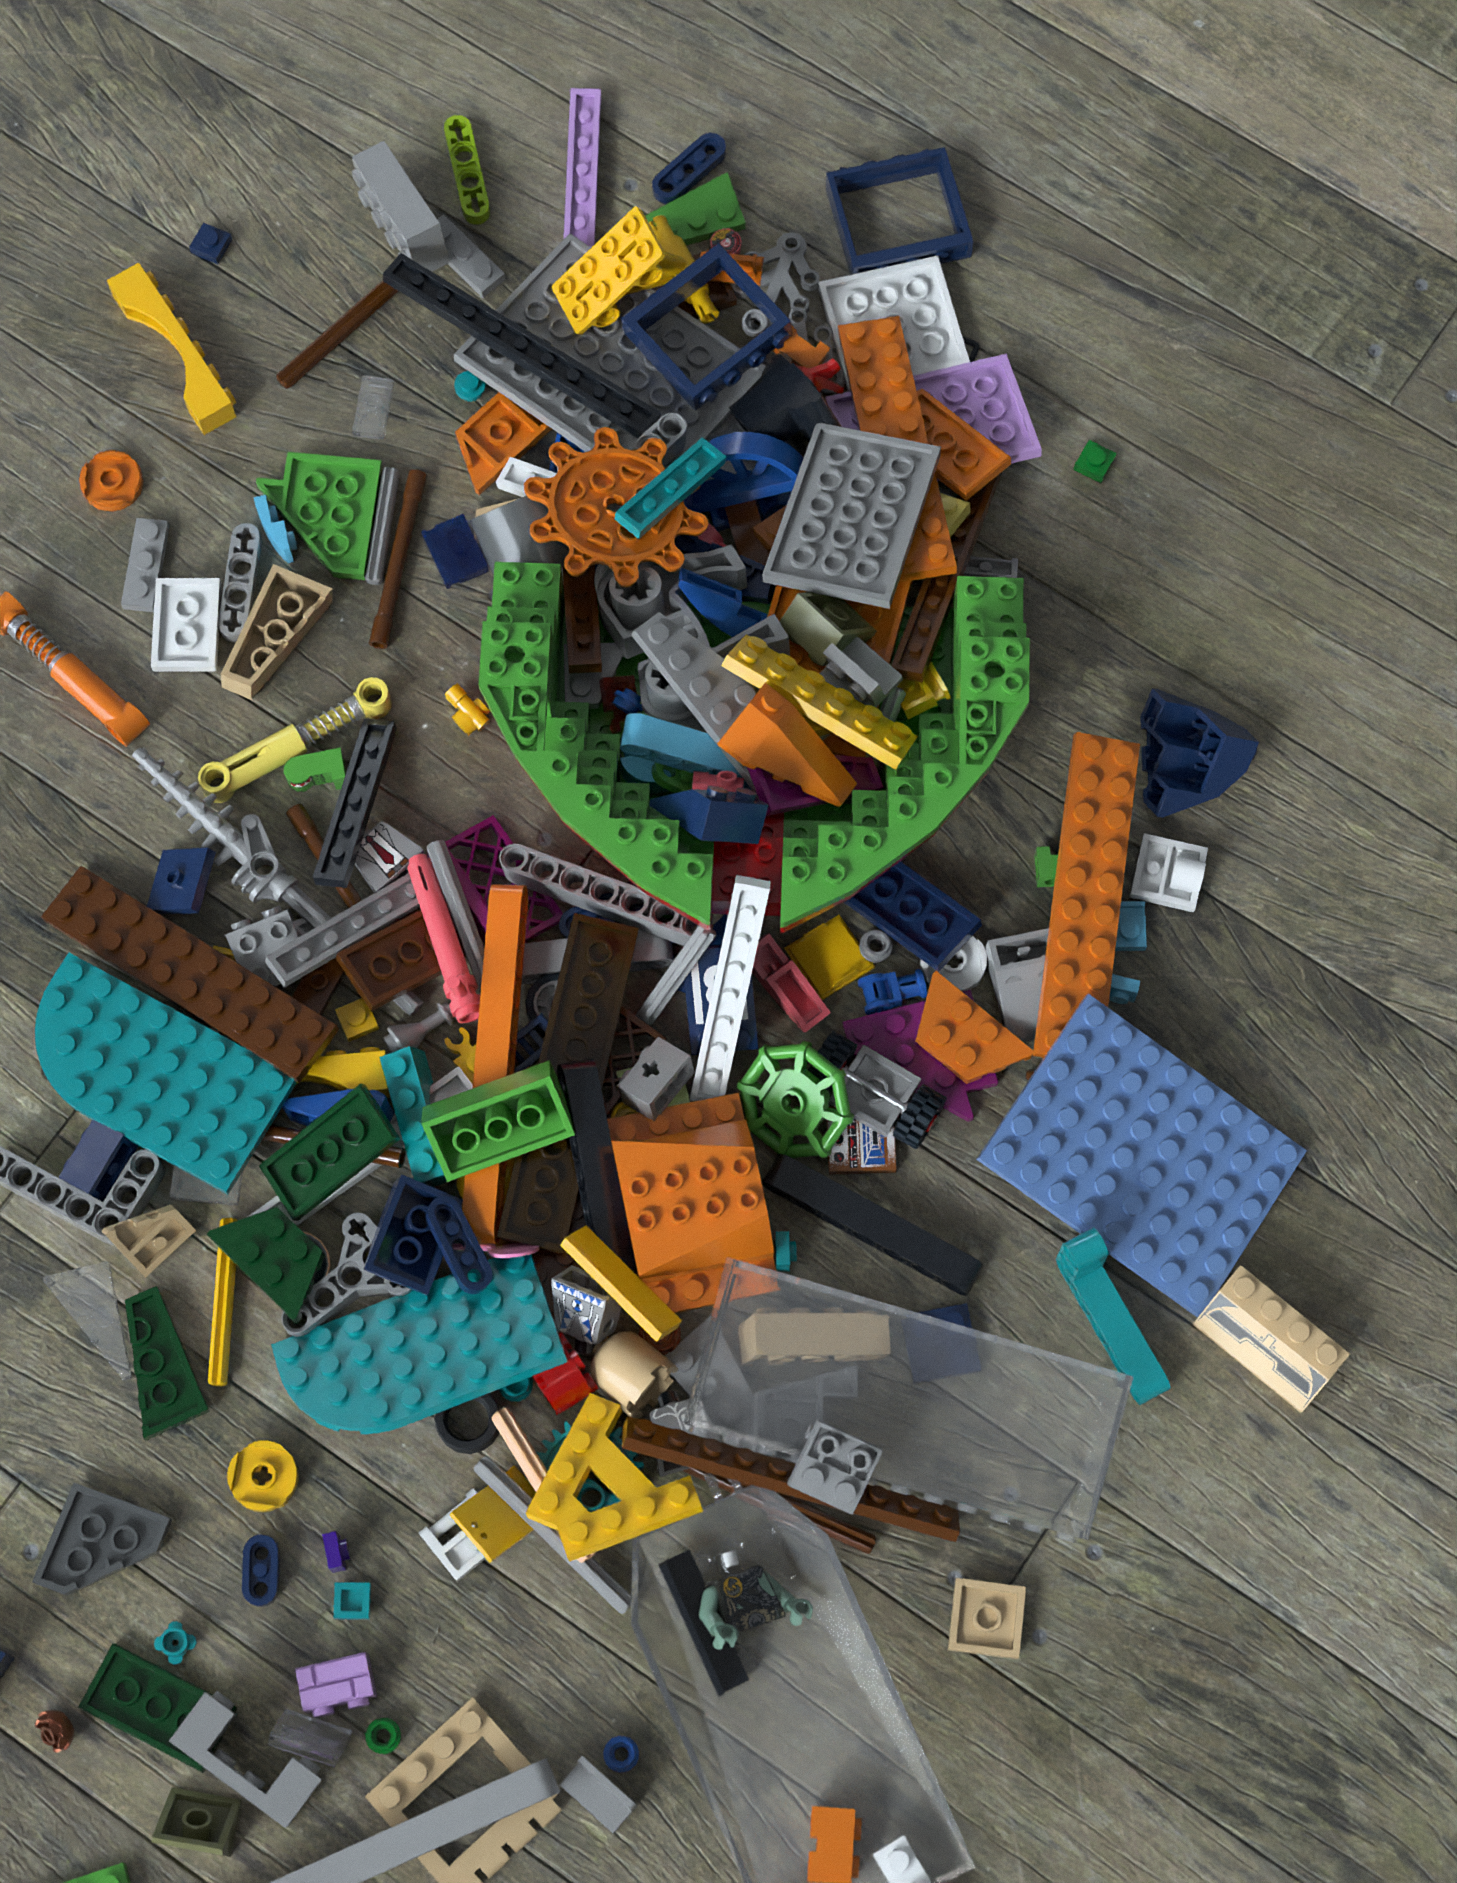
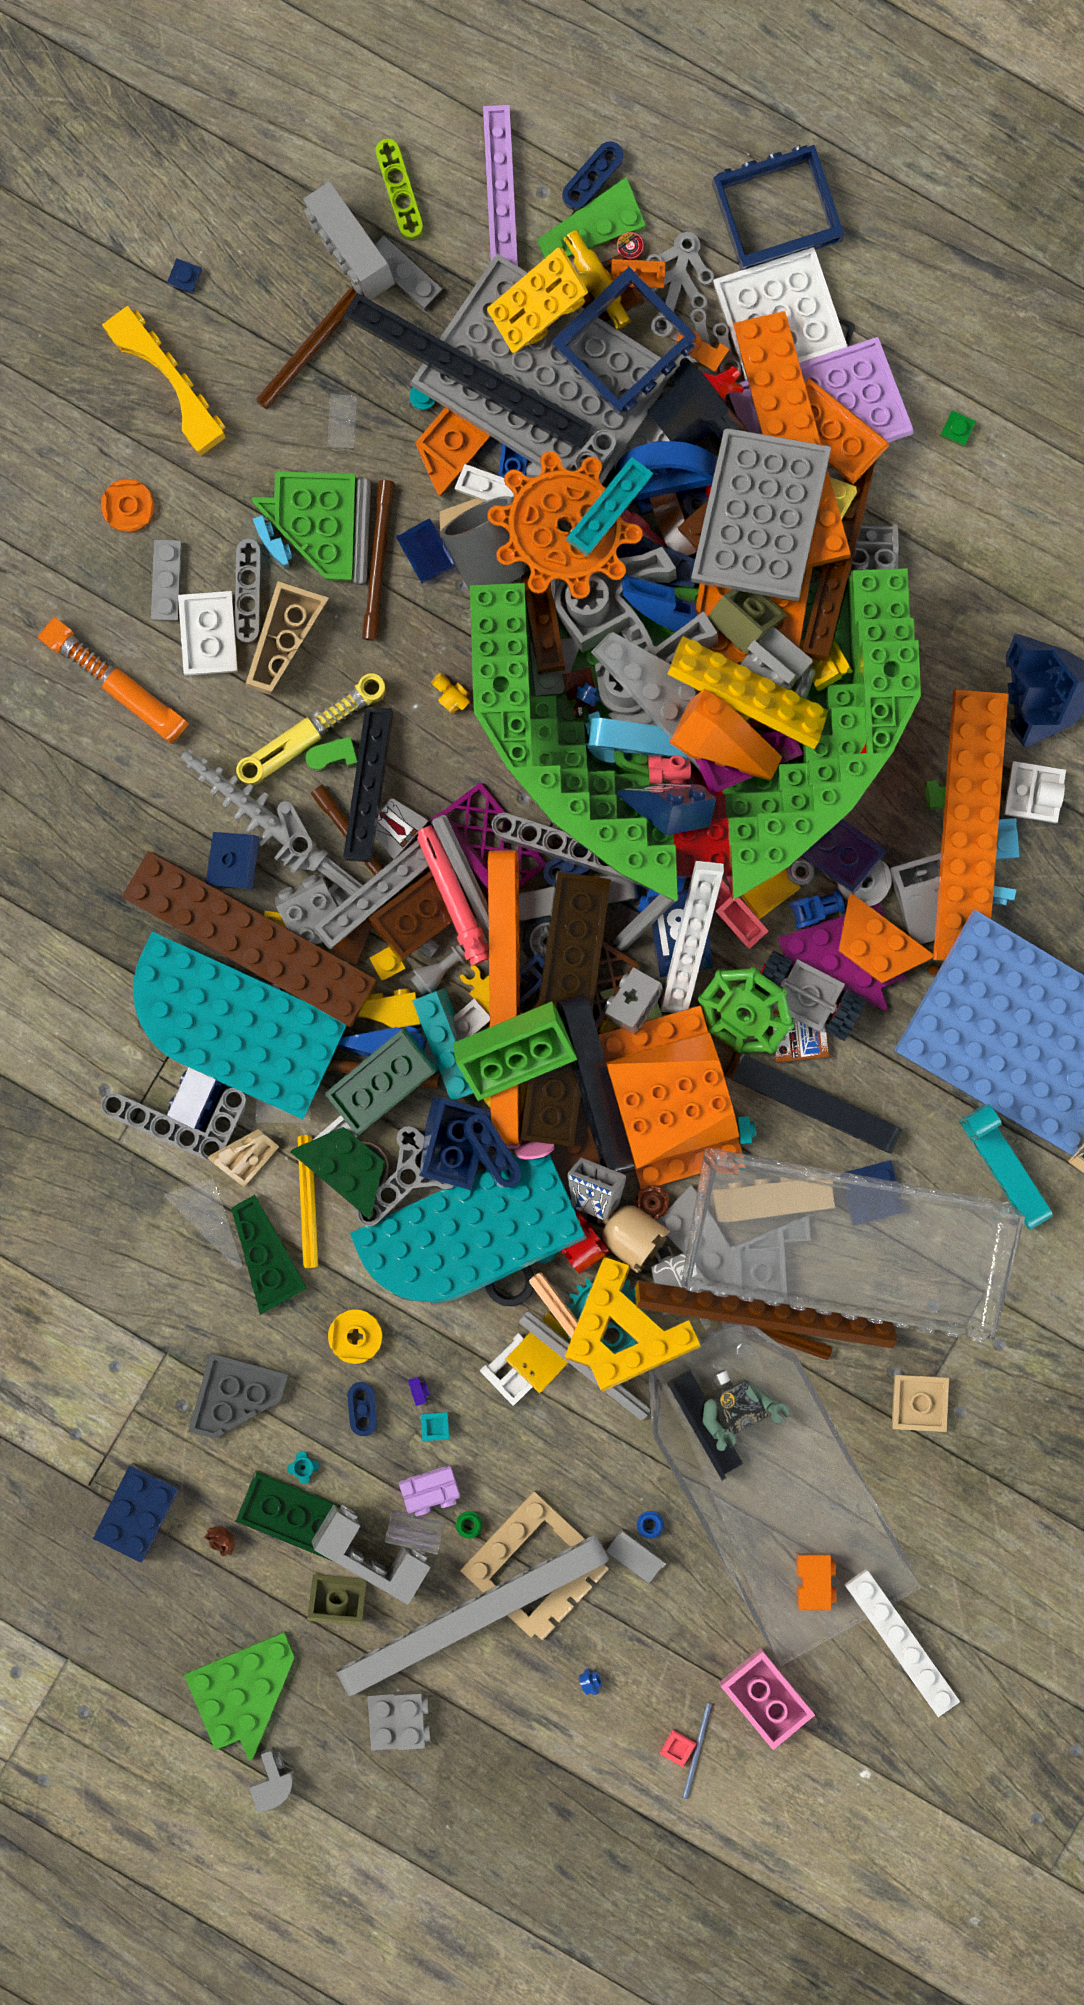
camera: 10 degrees left, 15 degrees up
yellow tile [561,1225,682,1342] -> none
light grey plate [787,1419,883,1515] -> none

